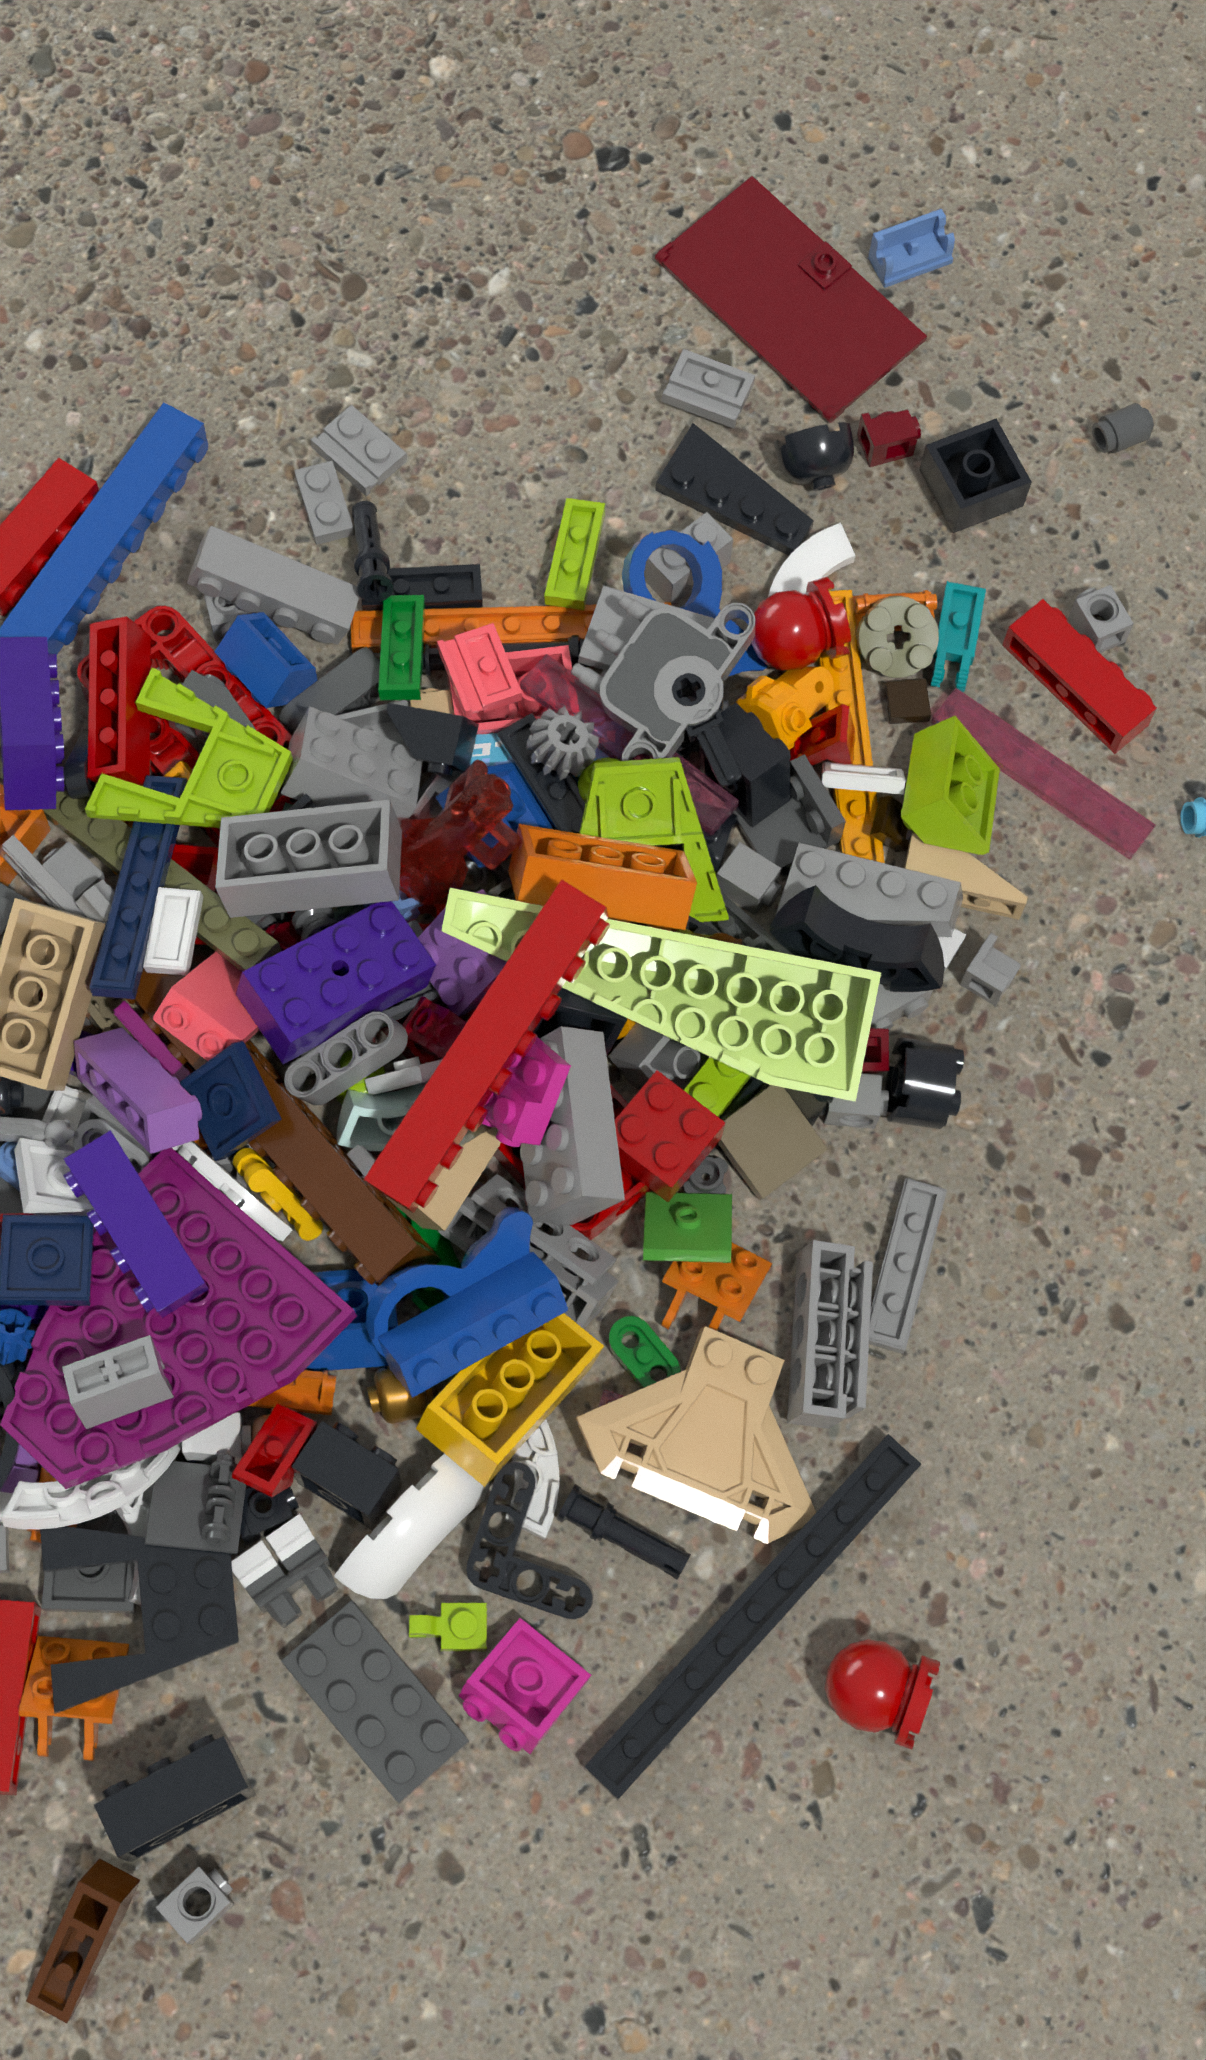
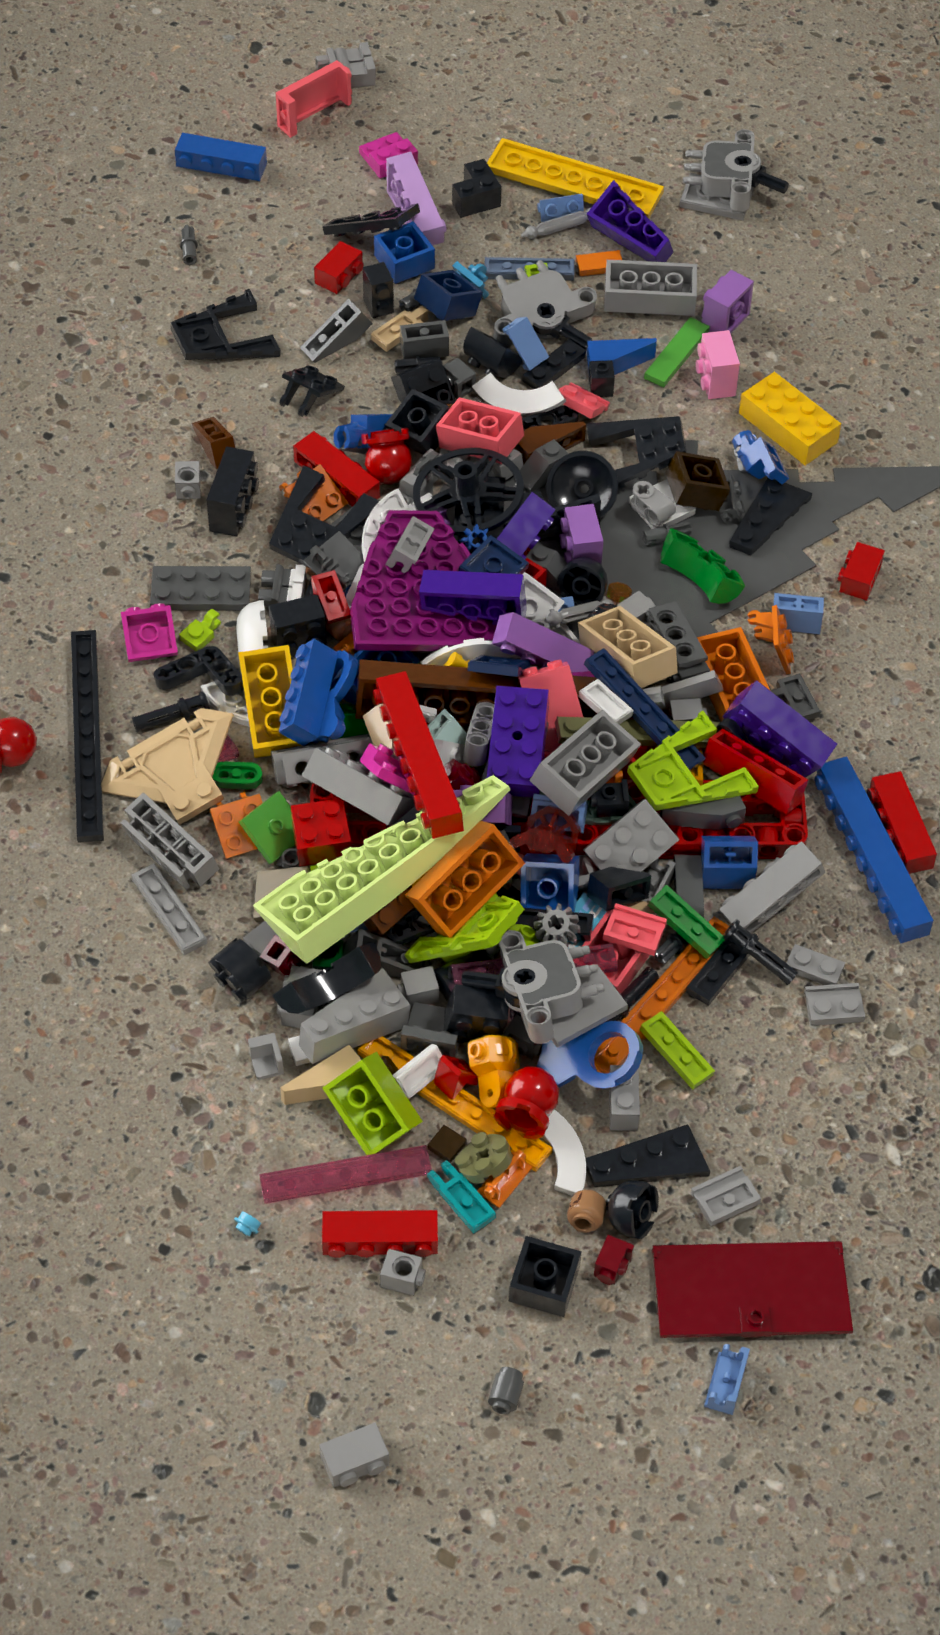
camera: 135 degrees right, 15 degrees down
none -> medium nougat head [567,1189,606,1233]

